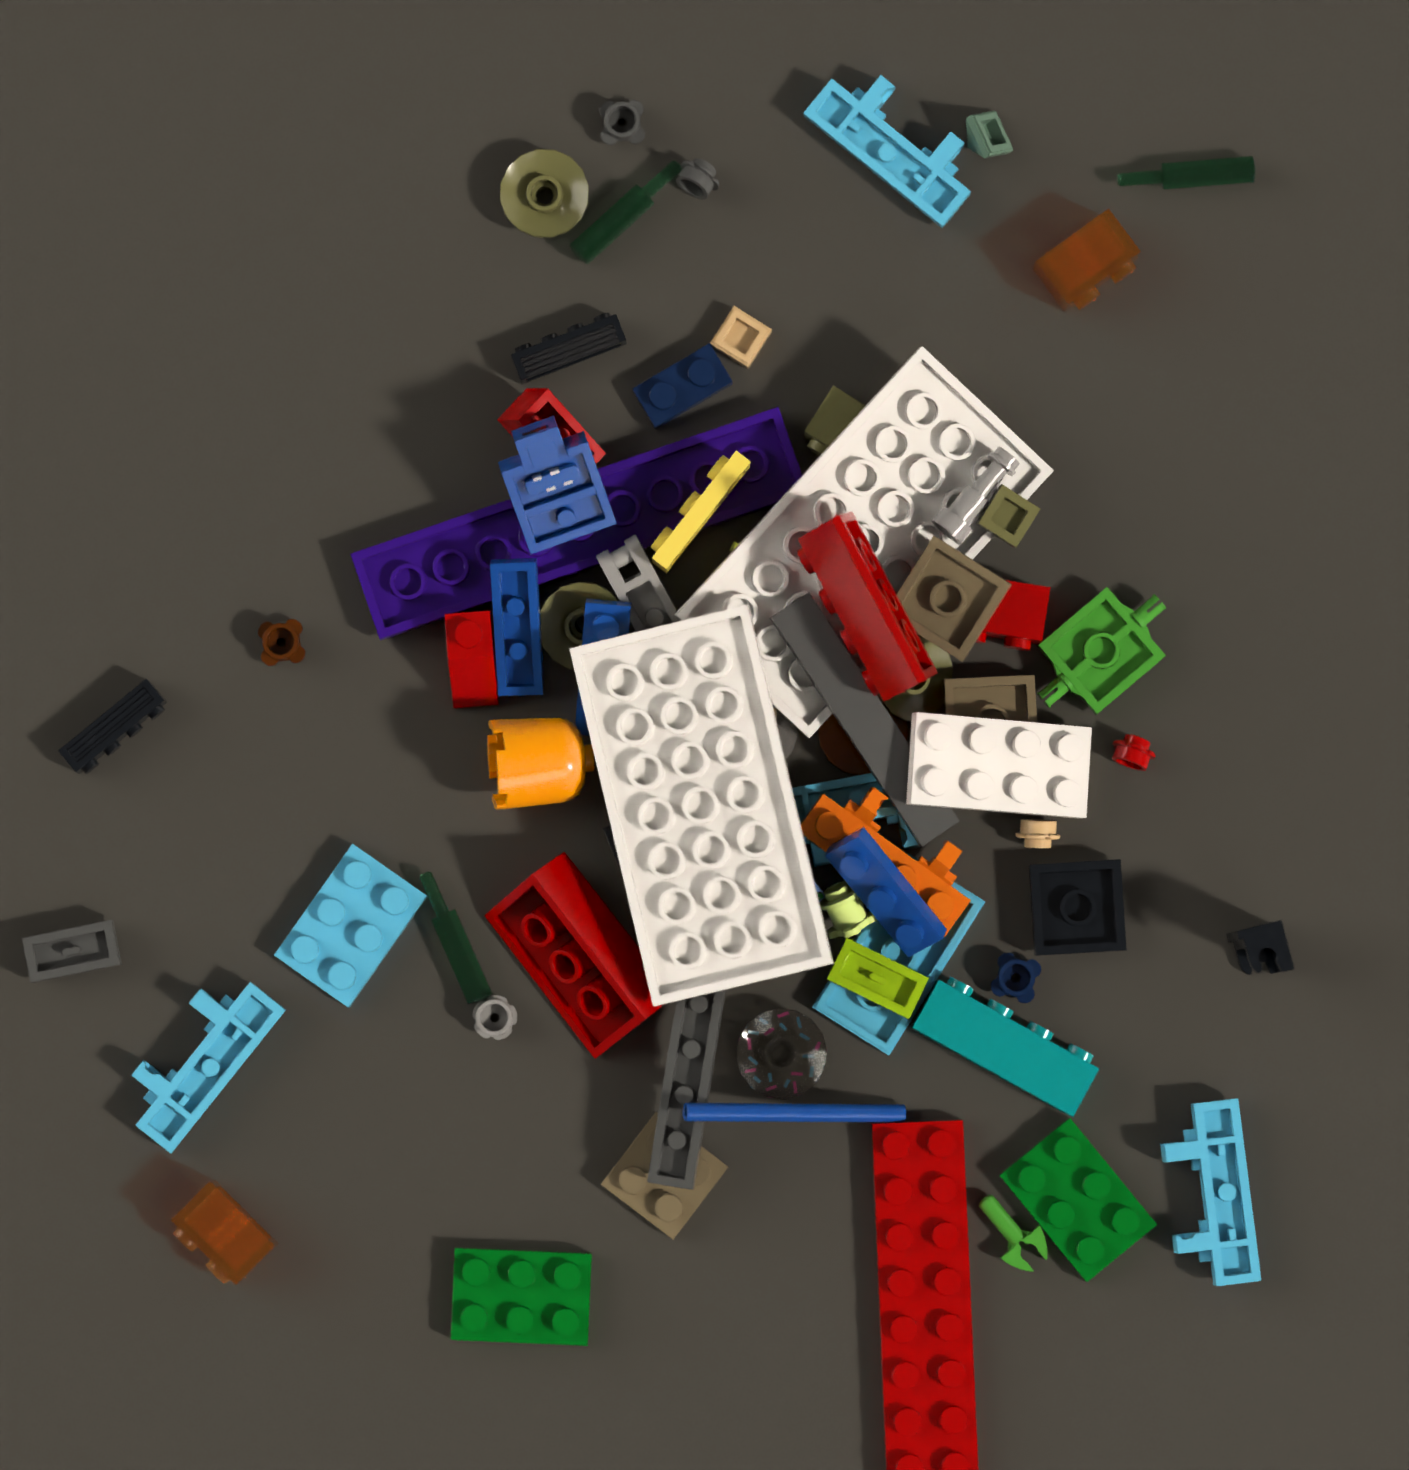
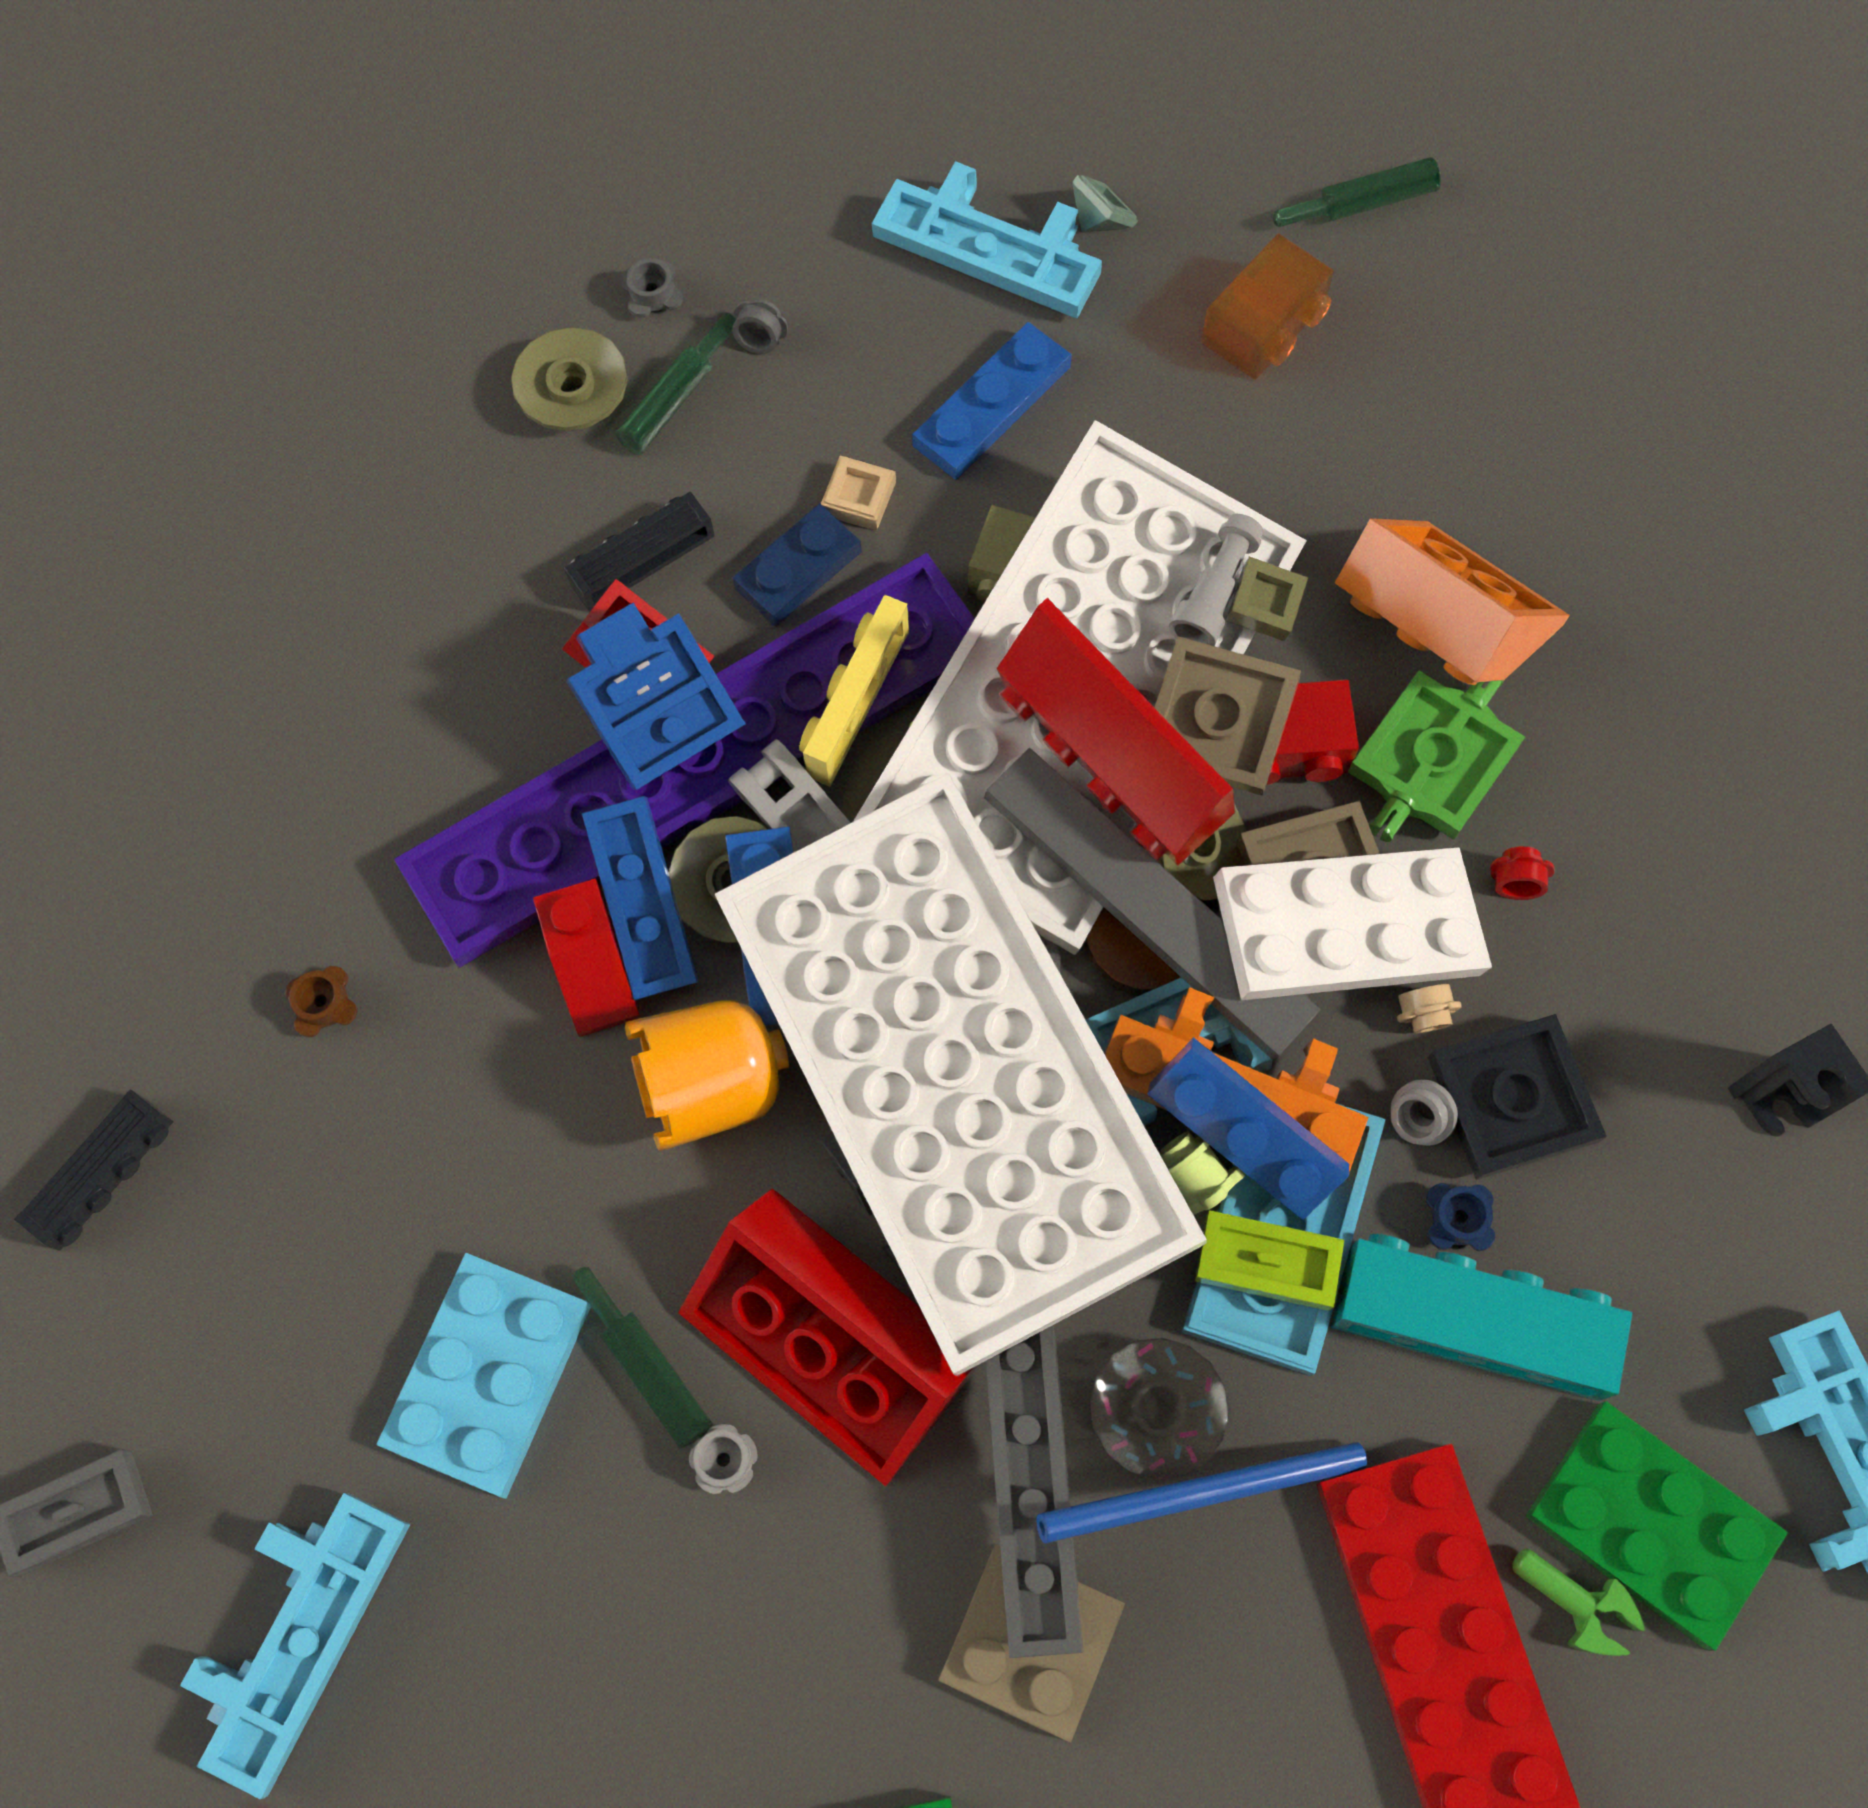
camera: 10 degrees left, 15 degrees down
none -> blue plate [912,322,1072,480]
none -> orange slope [1335,519,1570,685]
none -> light grey plate [1391,1079,1458,1146]

